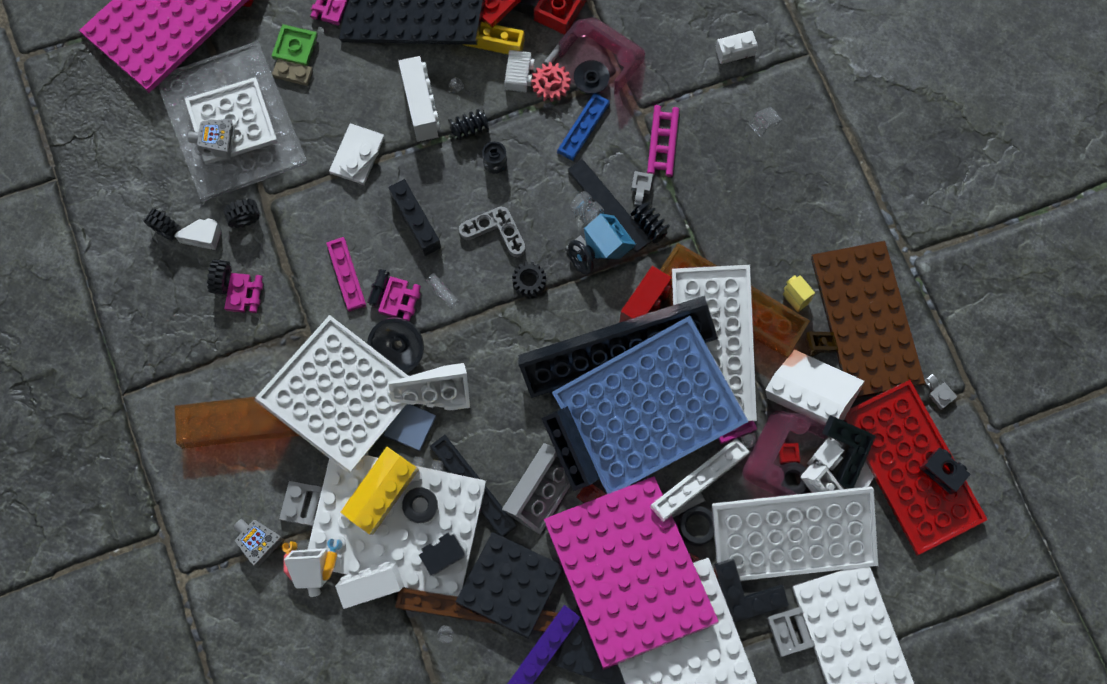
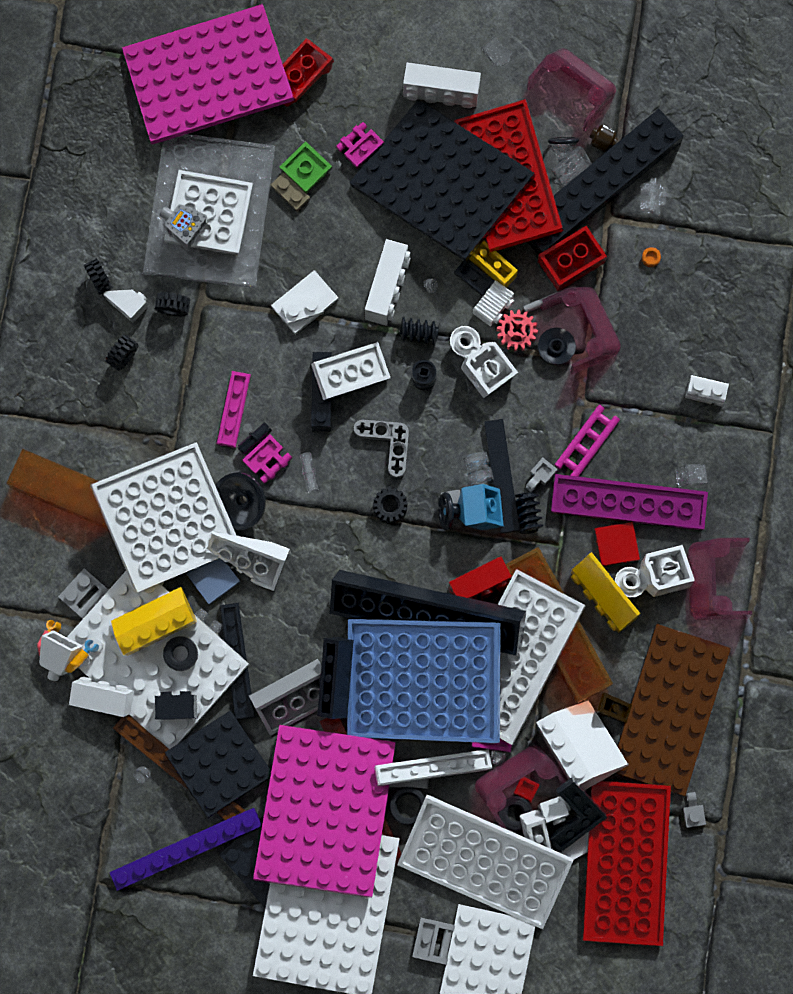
camera: 30 degrees right, 5 degrees up
dark pink plate [224,273,264,313] -> none
light grey torso [233,519,284,568] -> none
blue tile [557,94,610,161] -> none
black plate [714,558,789,623] -> none
light yellow brick [783,275,816,312] -> none
black brick [920,448,971,495] -> none
none -> white plate [311,342,390,400]
none -> white brick [450,326,518,398]
none -> black plate [454,260,495,297]
none -> magenta plate [551,474,708,531]
none -> yellow slope [571,552,640,633]
none -> red tile [594,522,640,566]
none -> white brick [615,545,695,597]
none -> clear pink windscreen [688,538,752,620]

